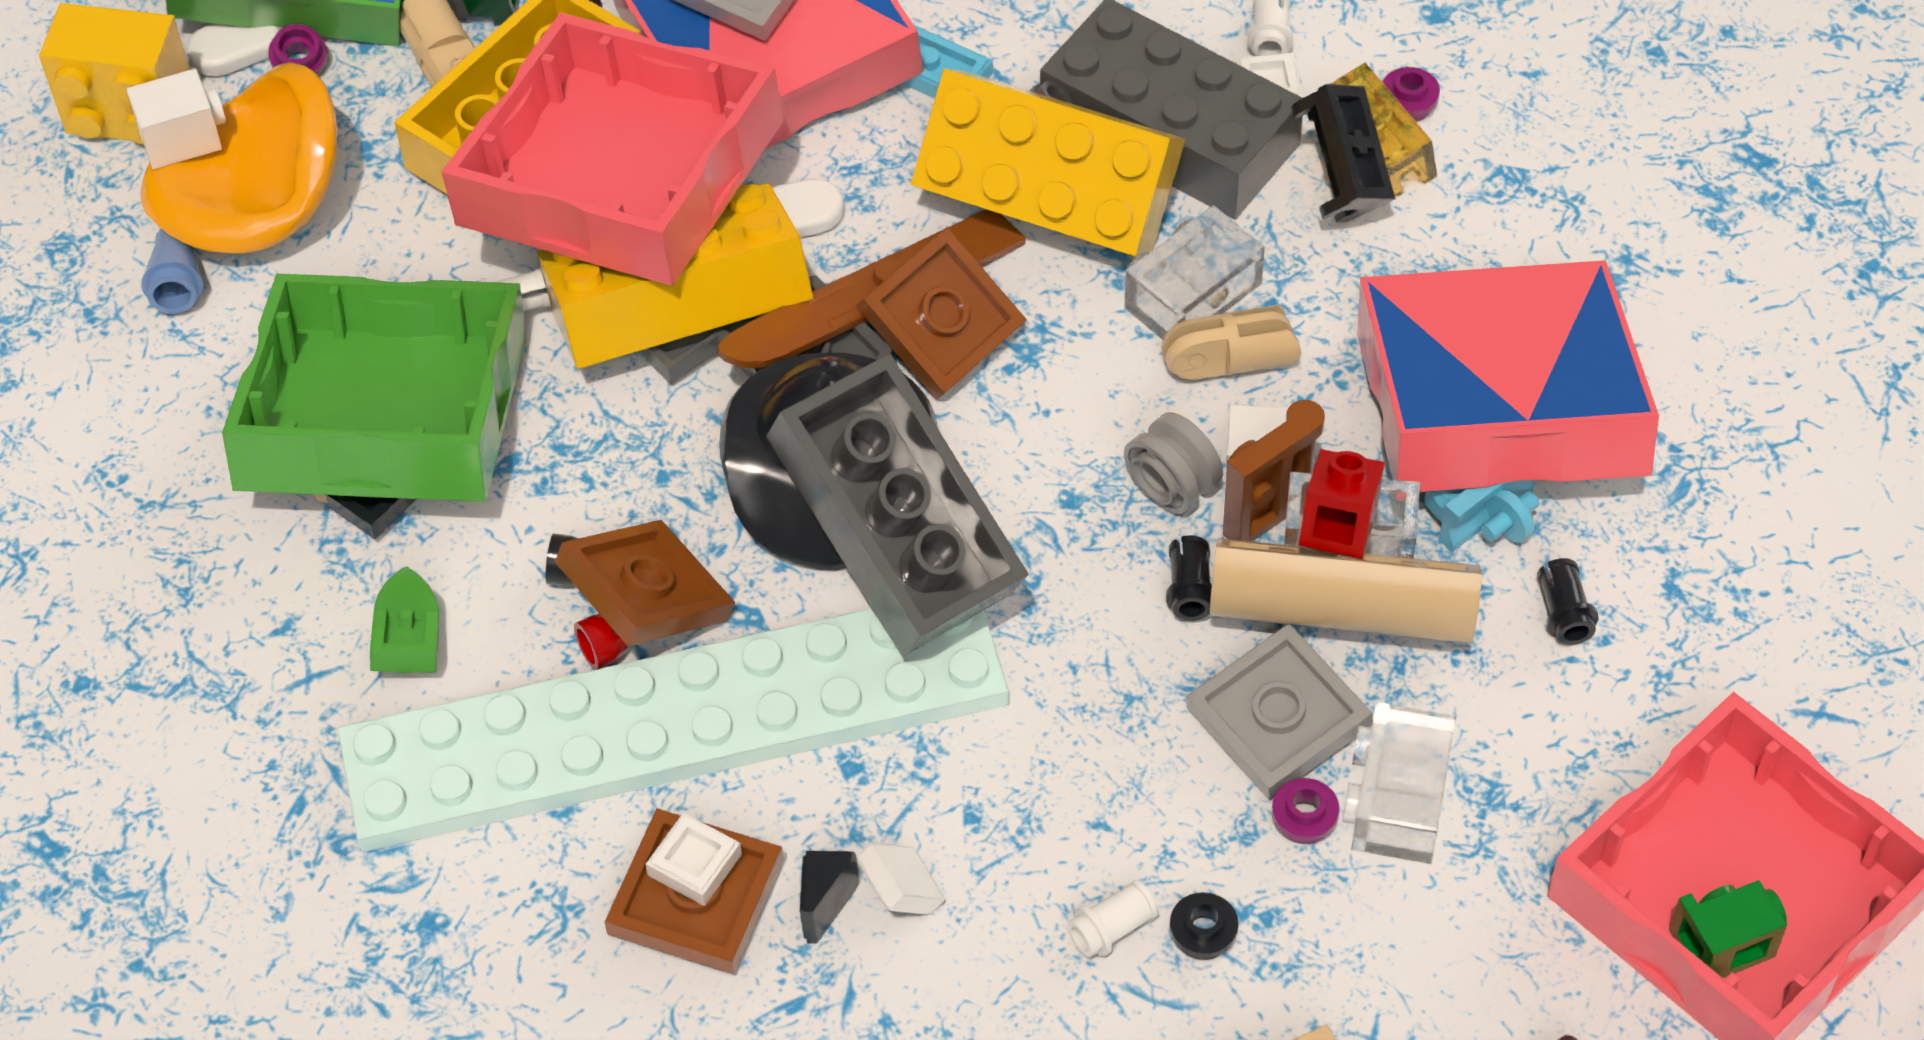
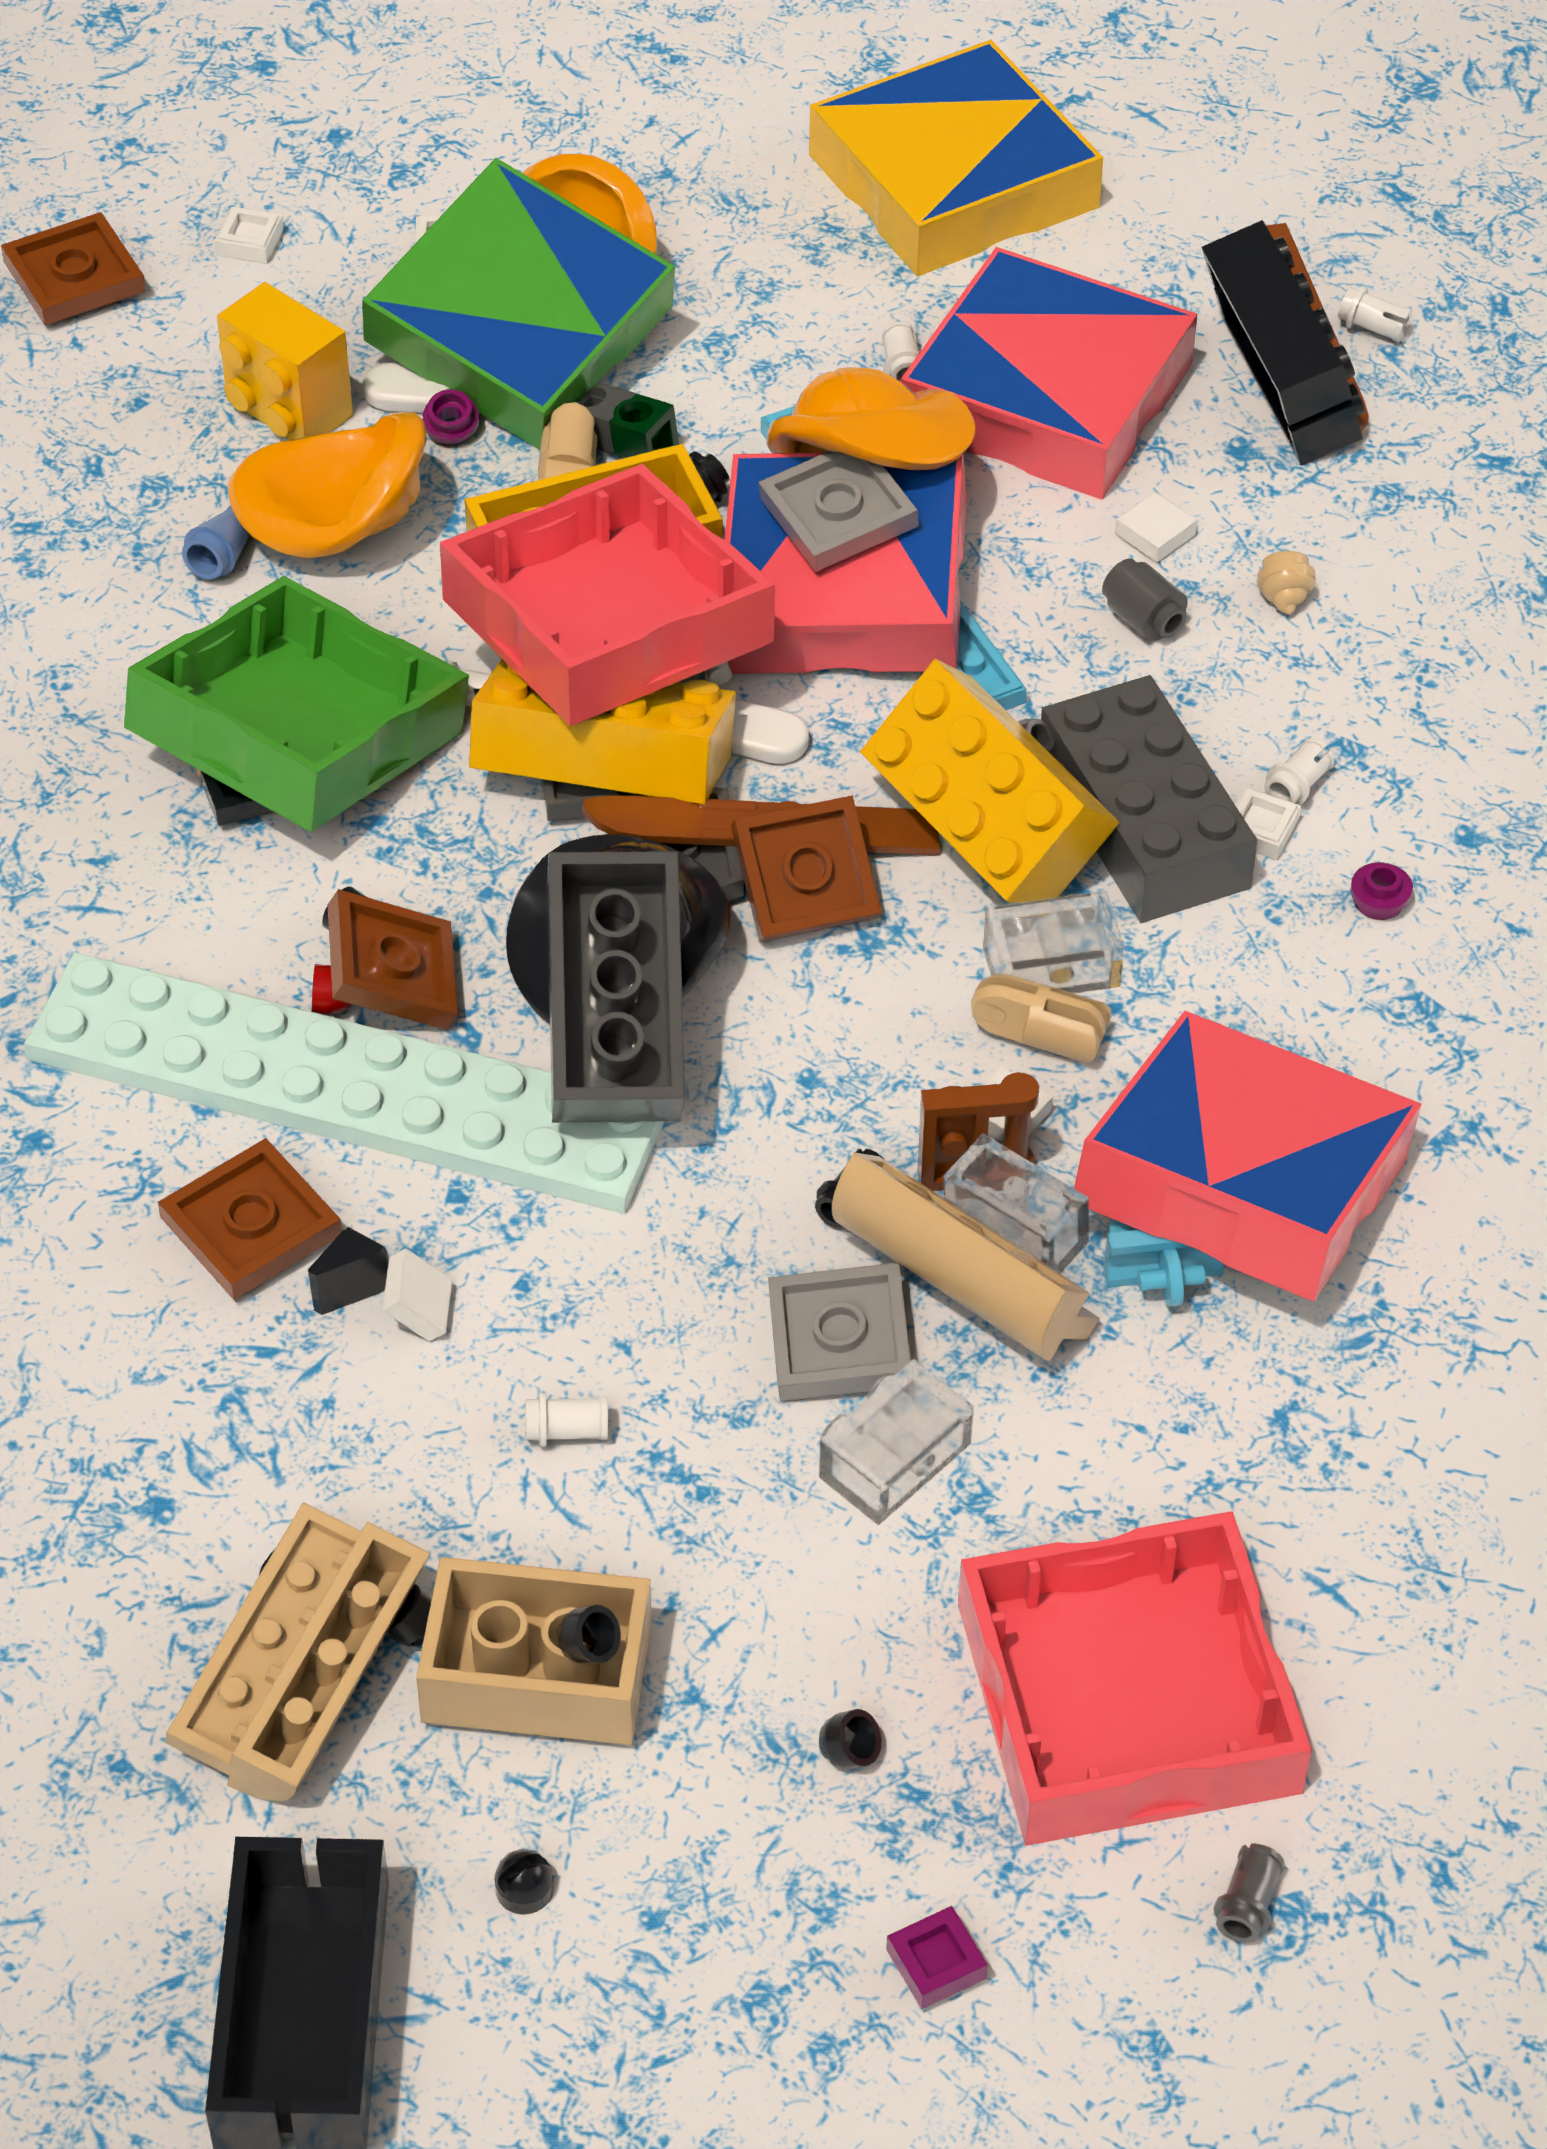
camera: 30 degrees right, 5 degrees down
white brick [126,68,226,170] -> none
bright green plate [370,566,439,674] -> none
white tile [646,812,742,906] -> none
light grey wheel [1124,412,1223,514] -> none
black plate [1169,892,1238,960] -> none
magenta plate [1272,778,1340,844] -> none
black hinge [1291,84,1396,222] -> none
red brick [1298,449,1385,559] -> none
clear yellow hinge [1331,62,1438,197] -> none
black pin [1537,558,1599,645] -> none
green brick [1669,880,1787,978] -> none

